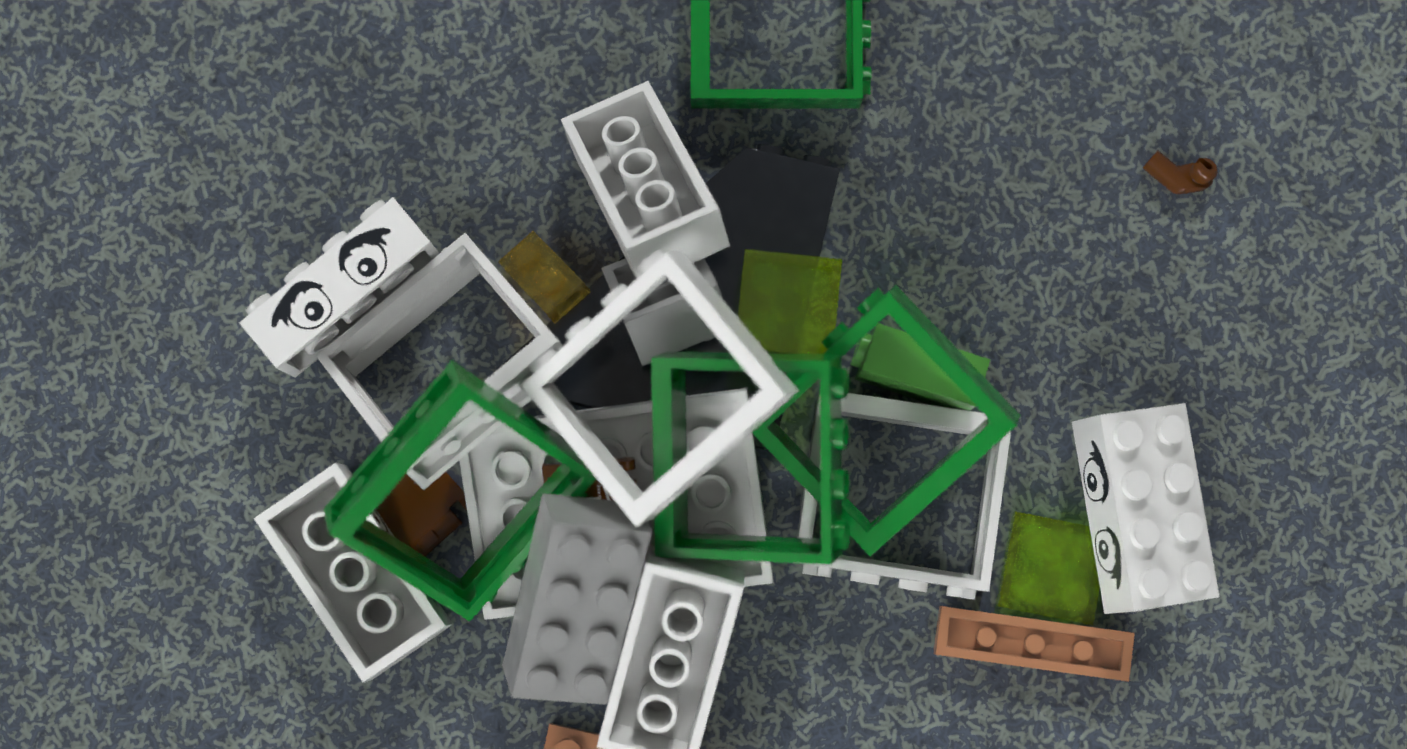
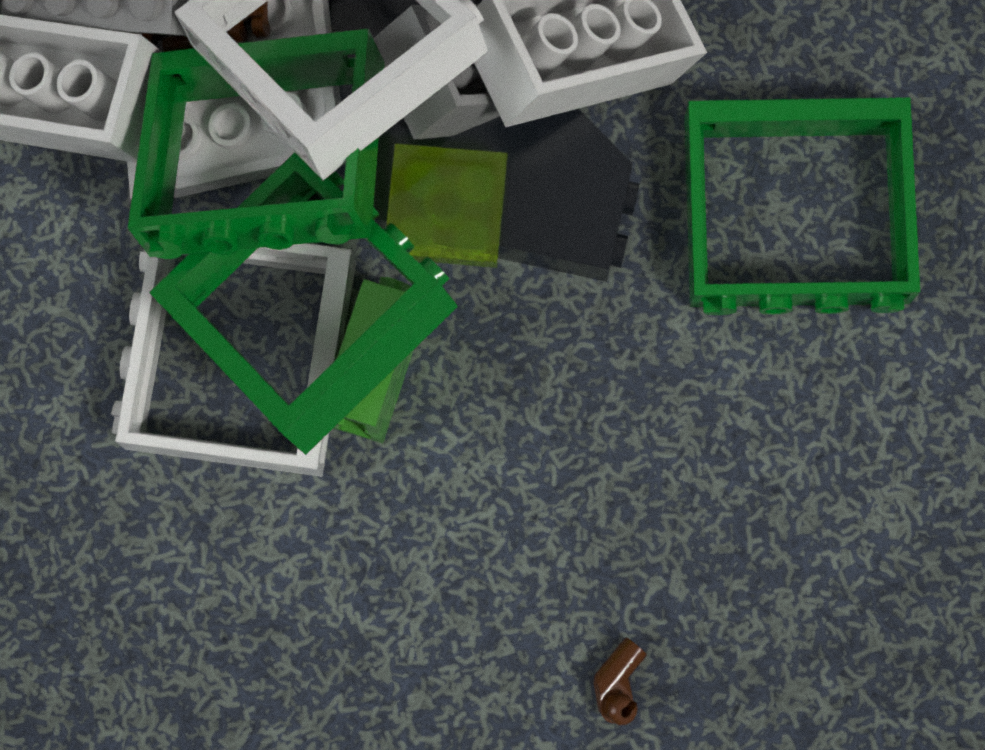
camera: 95 degrees right, 5 degrees down
nougat plate [933,606,1135,682] -> none
clear neon green plate [996,511,1100,625] -> none
white brick [1072,403,1219,614] -> none

